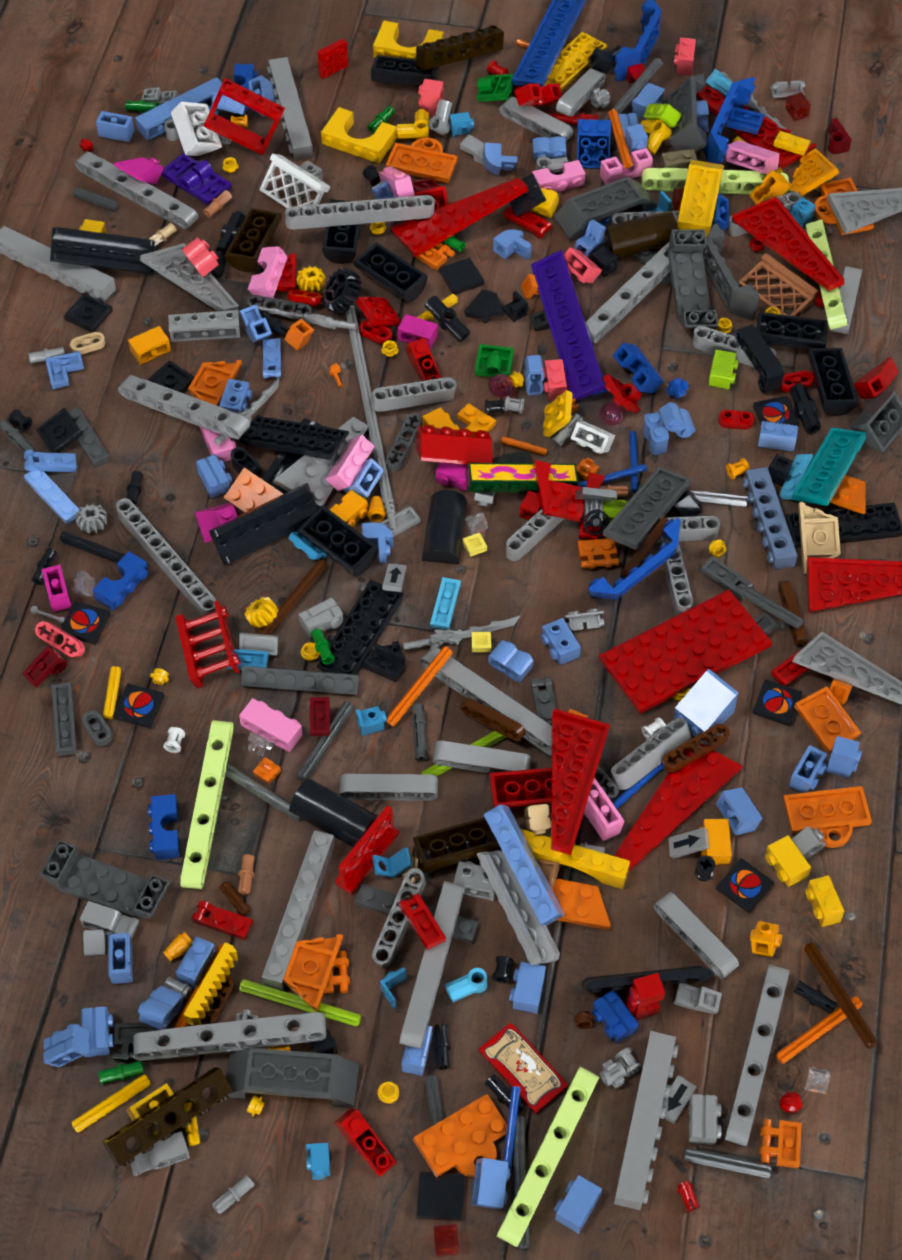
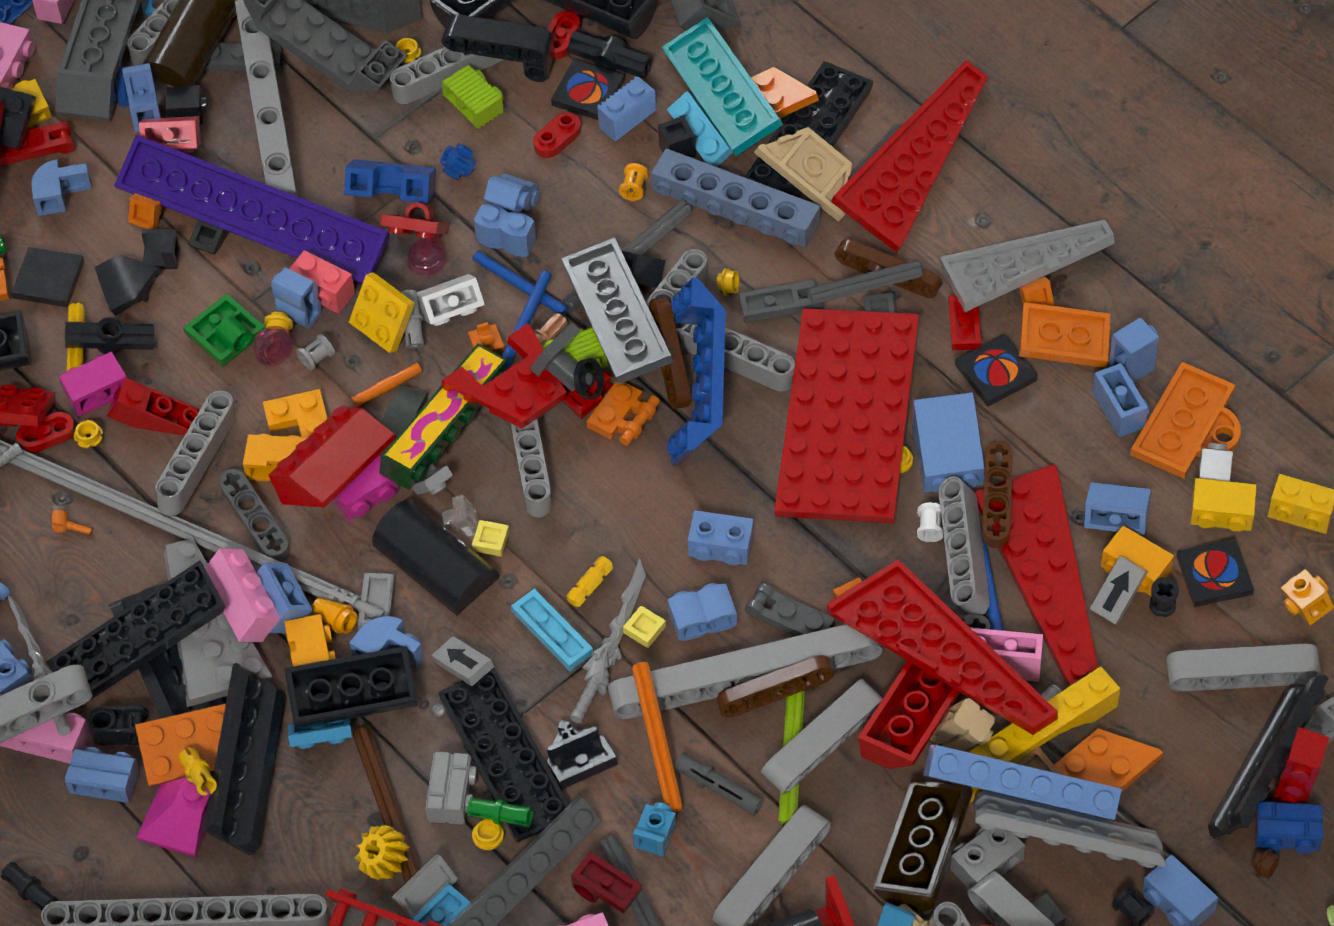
camera: 50 degrees left, 0 degrees up
black bush [485,398,505,416] -> none
red panel [519,491,542,521] -> none
light grey hinge [564,609,604,631] -> none
none -> yellow pin [179,747,217,796]
none -> yellow axle [566,556,613,607]

